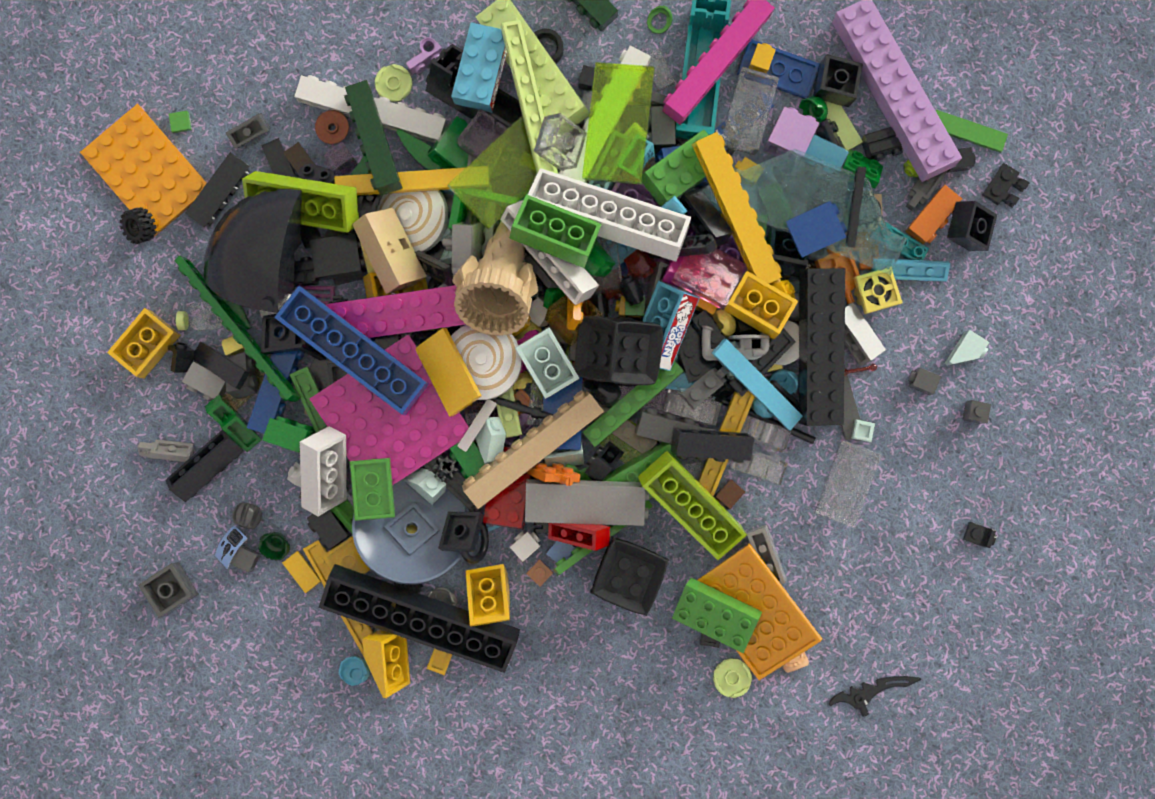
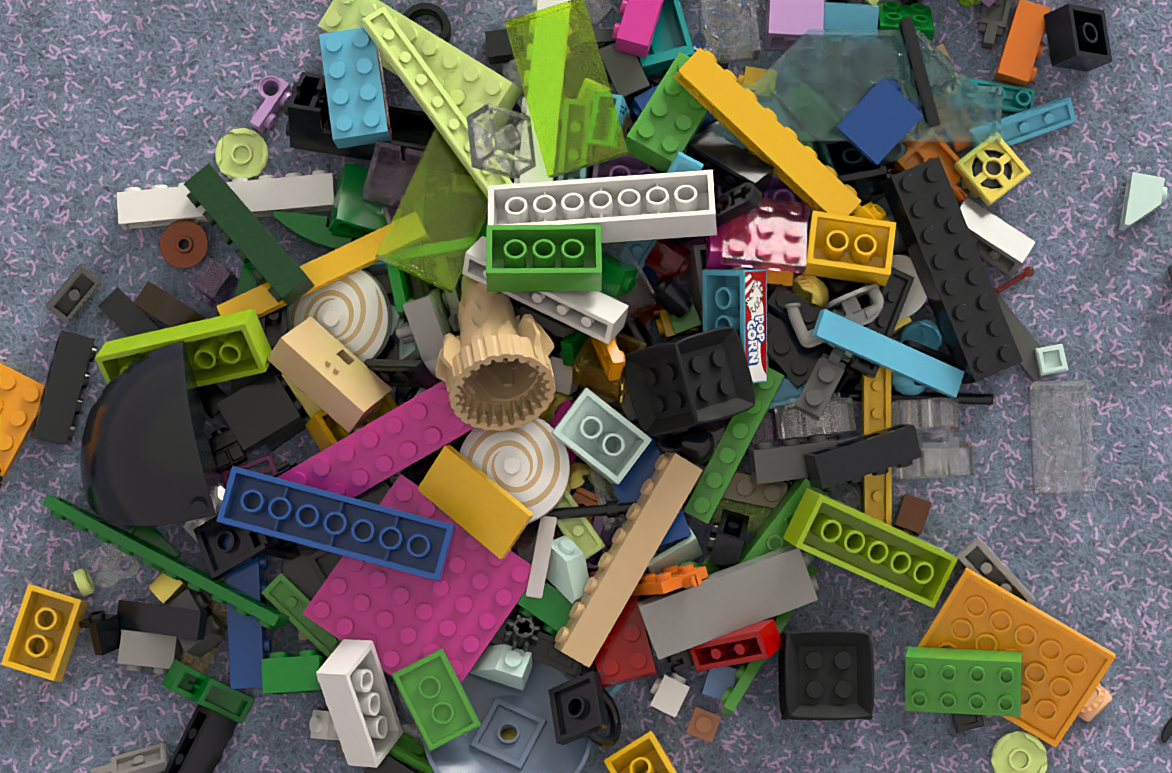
camera: 20 degrees left, 5 degrees down
black plate [299,164,335,184] -> none
dark grey brick [908,368,941,395] -> none

